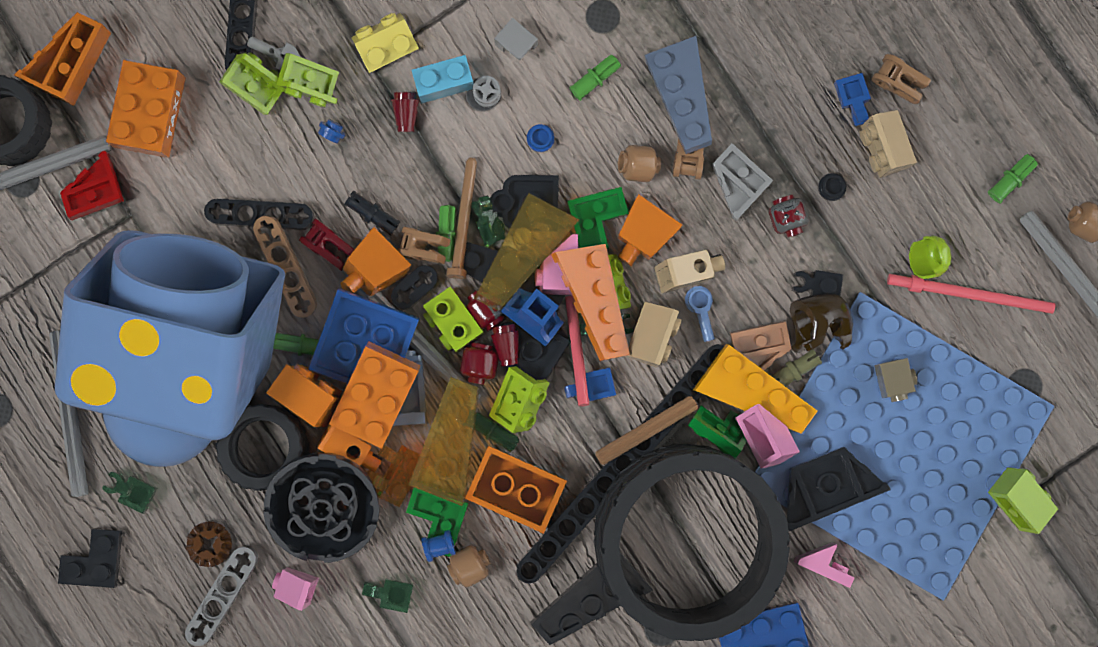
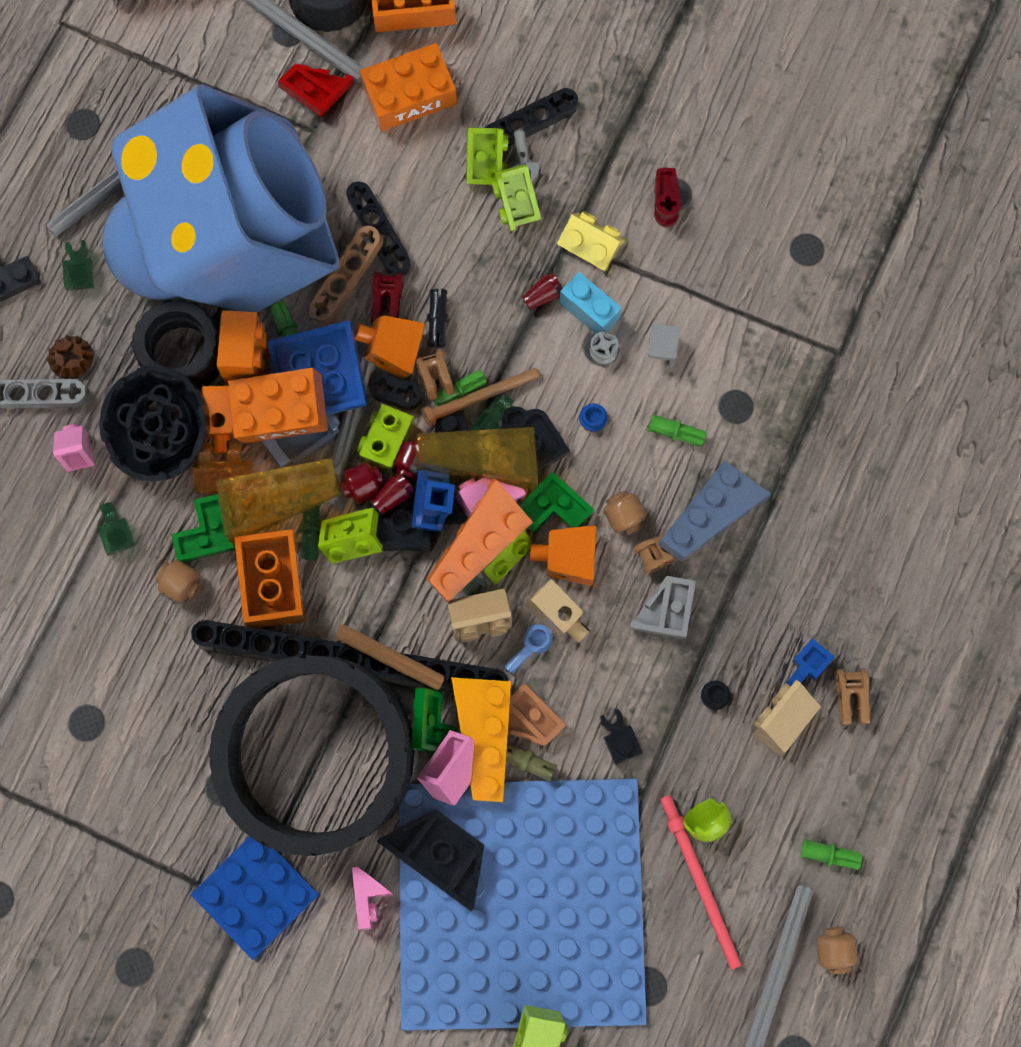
camera: 60 degrees right, 10 degrees down
blue plate [318,119,345,143] -> none
blue bush [421,530,456,563] -> none
black wing [530,553,653,645] -> none
blue plate [564,368,616,401] -> none
coral bar [565,295,589,407] -> none
head [768,195,809,238] -> none
dark brown piece [790,294,853,353] -> none
dark tan brick [874,358,917,402] -> none

